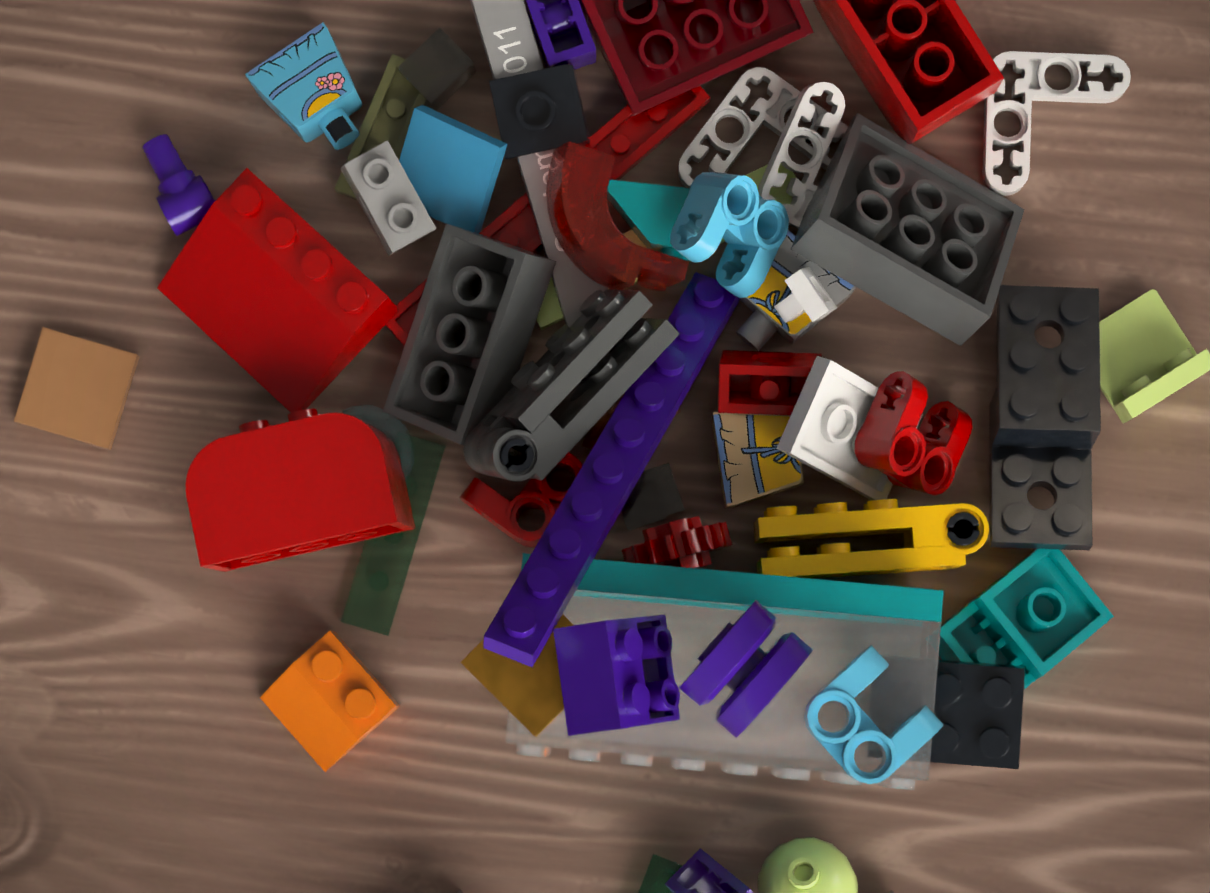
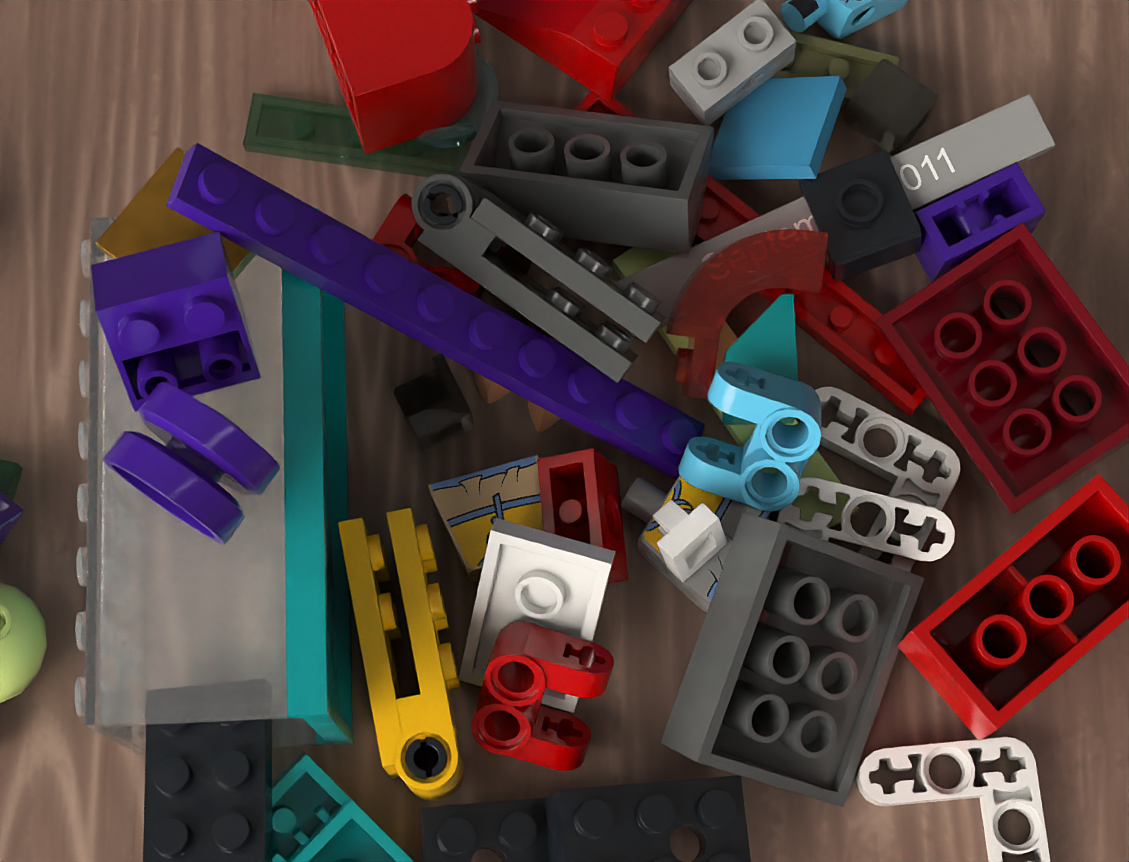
camera: 80 degrees right, 10 degrees down
orange slope [260,630,400,772] -> none
red gear [622,516,733,569] -> none
medium azure piece [804,645,944,784] -> none

